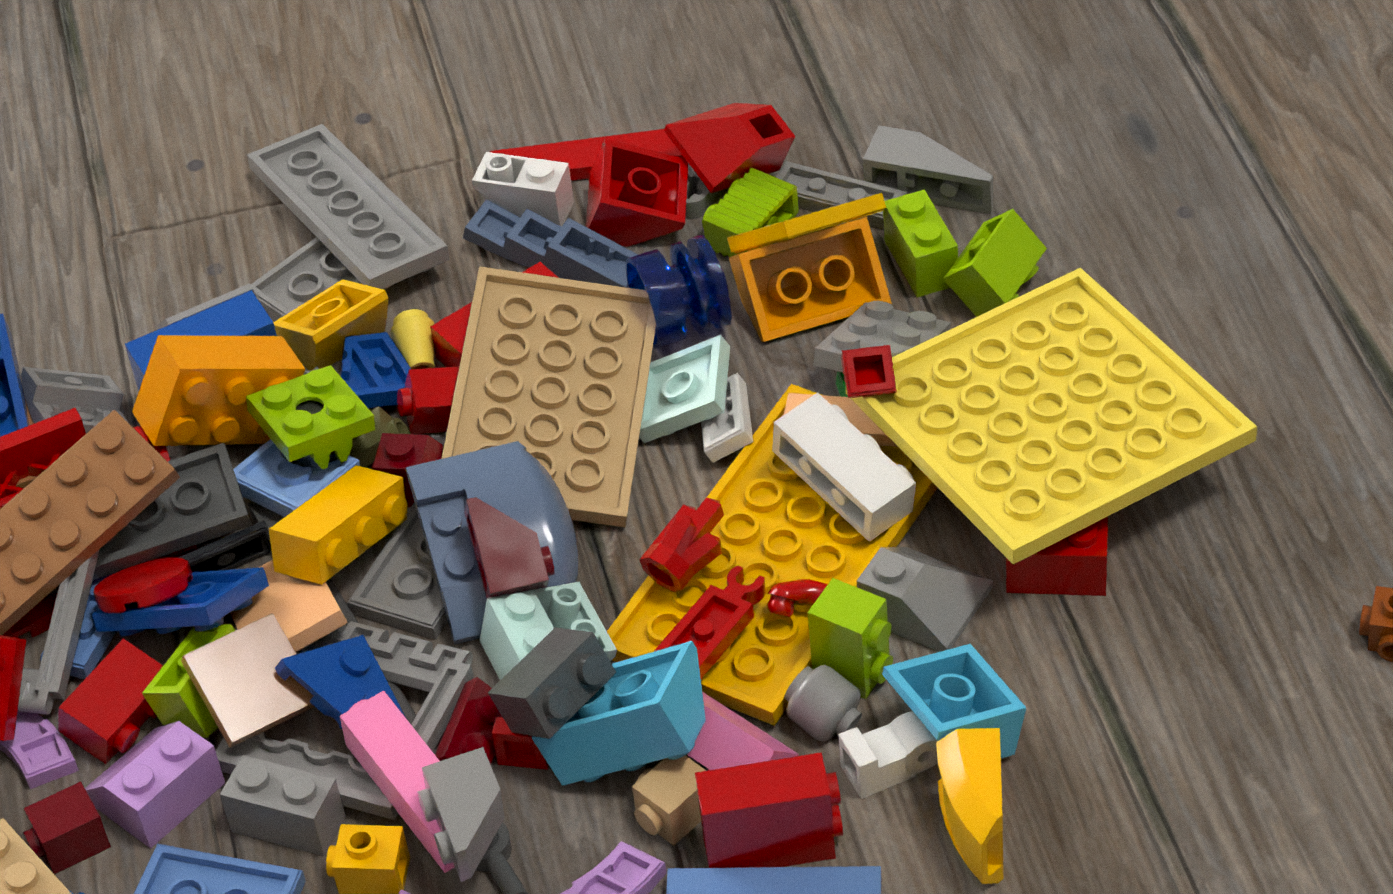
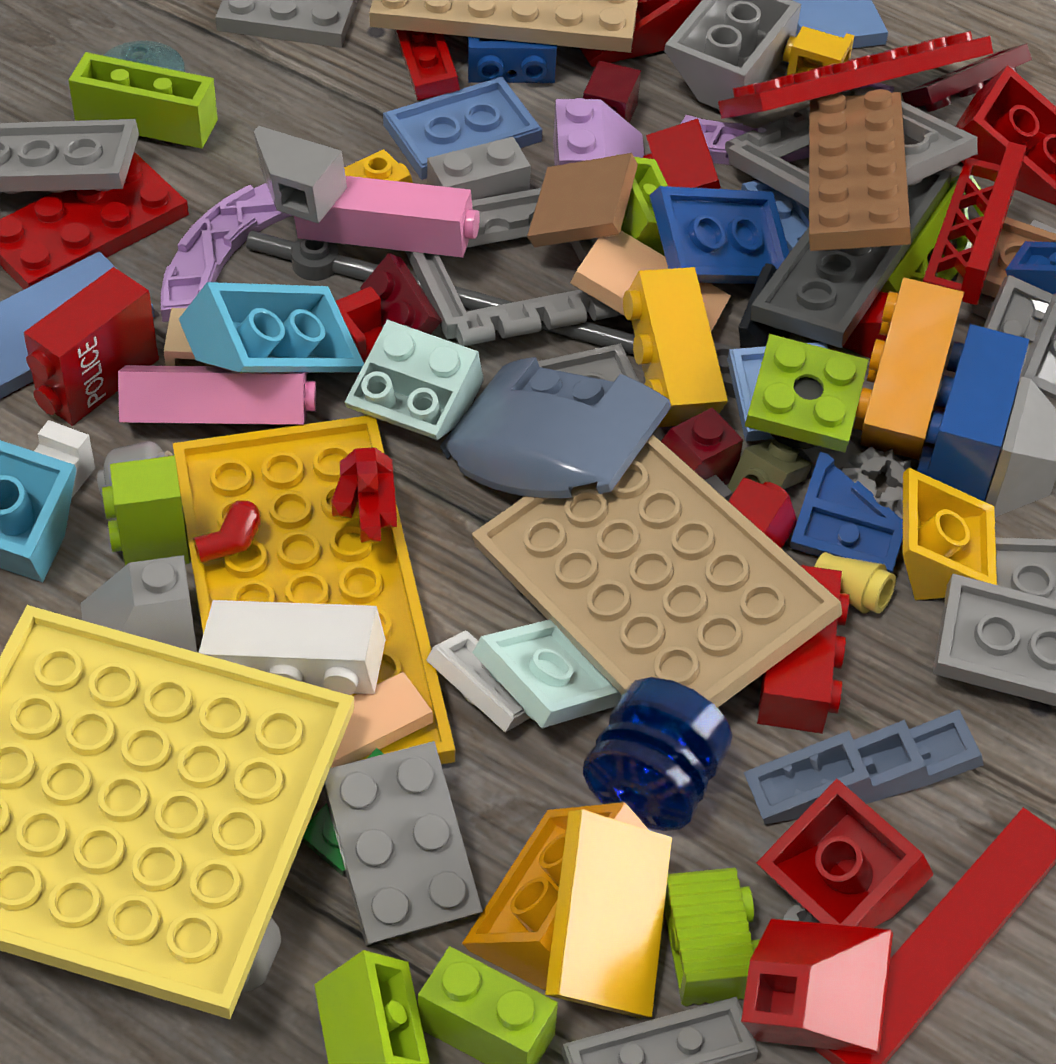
camera: 130 degrees right, 5 degrees up
red tile [93,557,193,613] -> none
blue wing [275,635,406,729] -> none
dark red slope [464,497,555,599] -> none
white slope [472,152,574,227] -> none
dark grey brick [488,627,616,739] -> none
red plate [654,565,766,679] -> none
red slope [841,345,897,399] -> none

